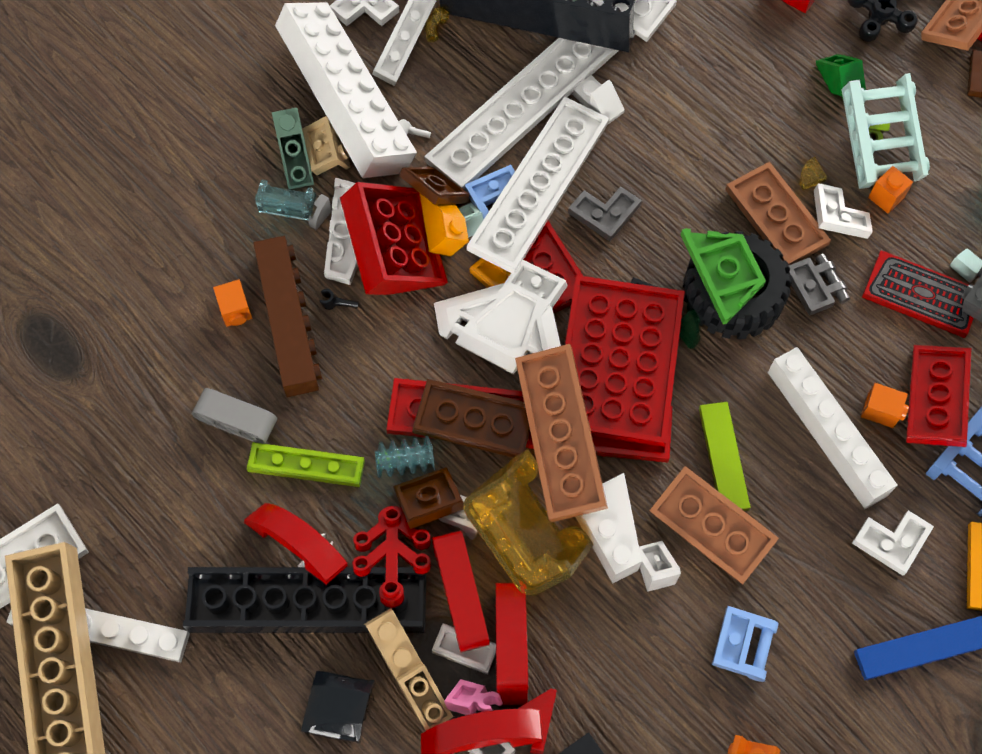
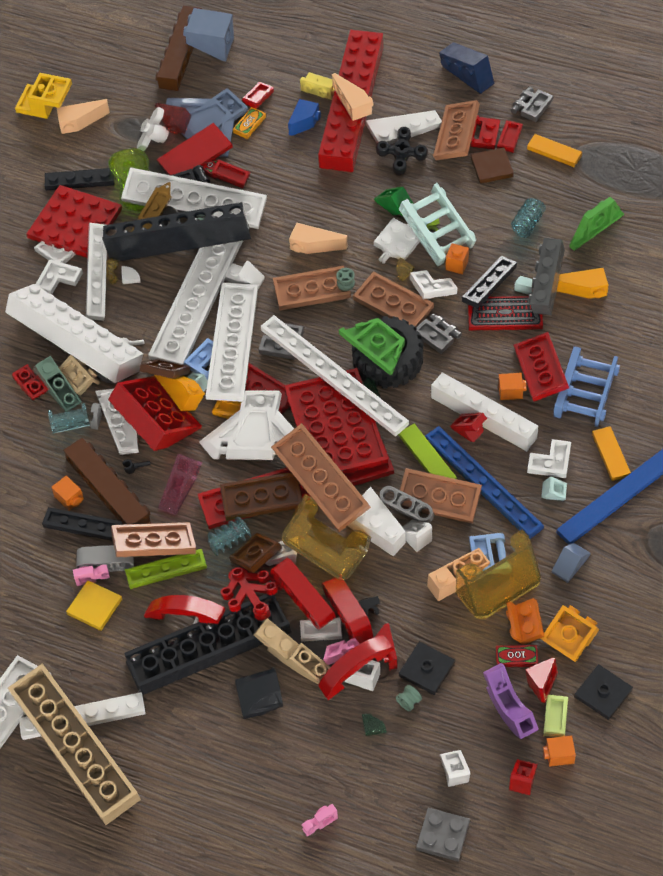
camera: 20 degrees left, 10 degrees down
none -> red slope [12,364,48,400]
none -> black plate [42,507,123,541]
none -> yellow tile [66,580,122,631]
none -> bright pink plate [73,565,110,586]
none -> nougat plate [111,522,196,557]
none -> white tile [121,266,141,284]
none -> clear pink slope [158,454,202,515]
none -> white plate [261,315,409,437]
none -> nougat plate [273,266,351,311]
none -> light nougat slope [289,223,348,254]
none -> sand green wheel [336,268,355,291]
none -> black tile [358,595,380,617]
none -> white plate [374,218,420,264]
none -> light grey beam [380,486,434,523]
none -> blue tile [425,426,544,540]
none -> light nougat slope [427,548,490,601]
none -> red slope [450,413,487,442]
none -> clear yellow windscreen [456,529,541,619]
none -> plate [462,256,517,309]
none -> light aqua slope [541,476,567,501]
none -> sand blue slope [551,543,591,583]

